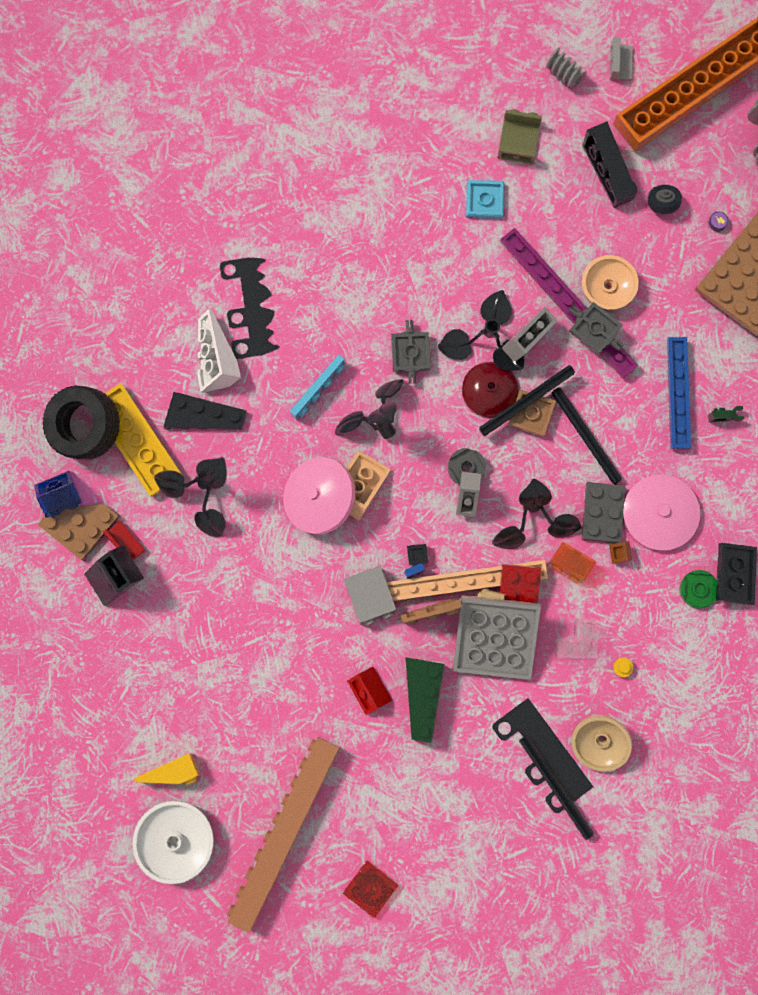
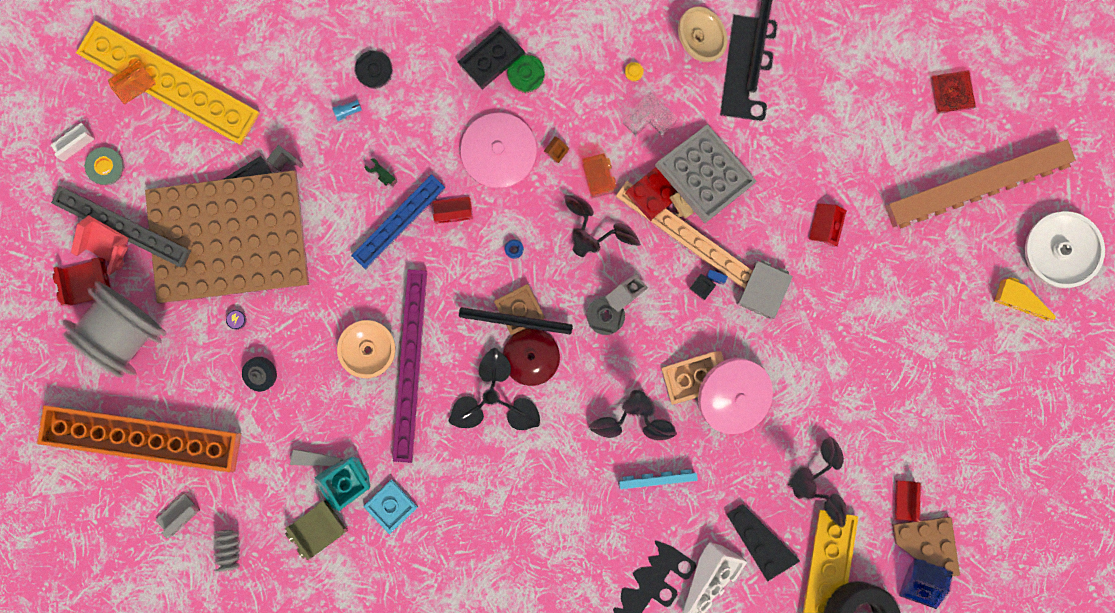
camera: 140 degrees left, 5 degrees up
black slope [84,545,144,607] -> none
dark grey plate [391,320,431,384] -> none
medium nougat plate [400,598,462,625] -> none
dark green wedge [405,657,444,743] -> none
light grey brick [502,307,558,362] -> none
black axle [552,387,622,485] -> none
dark grey plate [568,302,623,355] -> none
dark grey plate [581,482,625,543] -> none
black wedge [582,121,637,208] -> none
none -> light grey piece [290,449,342,466]
none -> teal slope [314,456,370,512]
none -> red panel [433,197,473,224]
none -> blue plate [505,240,524,259]

